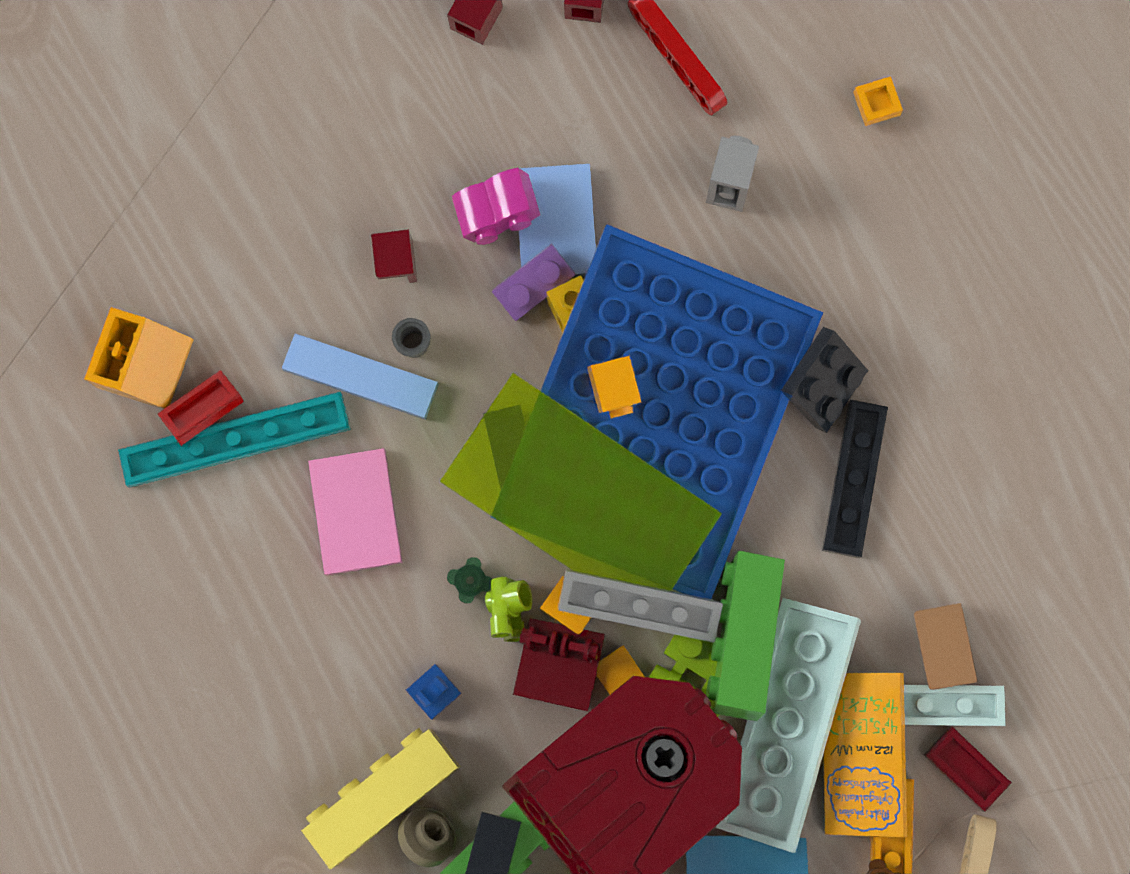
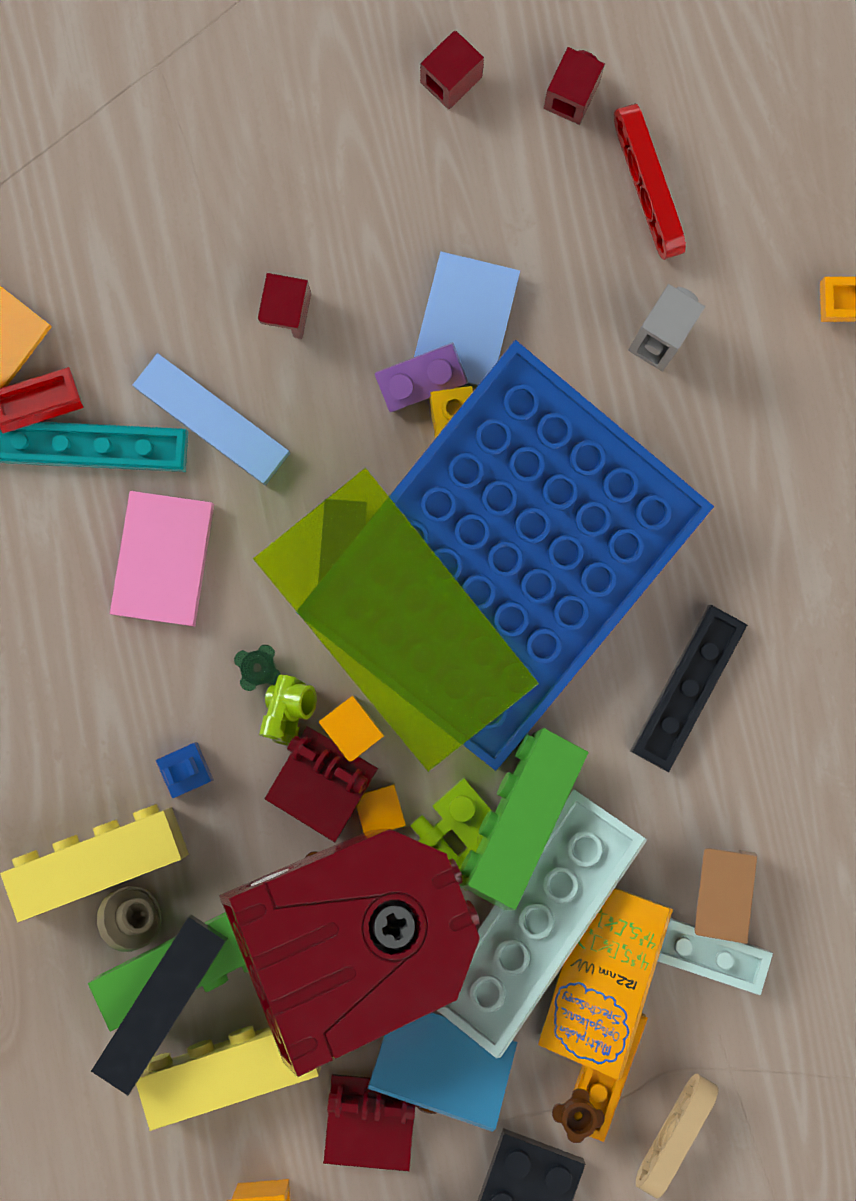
camera: 10 degrees right, 5 degrees up
dark grey piece [392,318,431,358] -> none
dark pink brick [452,167,540,245] -> none
light grey plate [558,569,723,642] -> none
light orange brick [587,356,641,418] -> none
black plate [781,327,868,433] -> none
dark red tile [924,726,1012,812] -> none

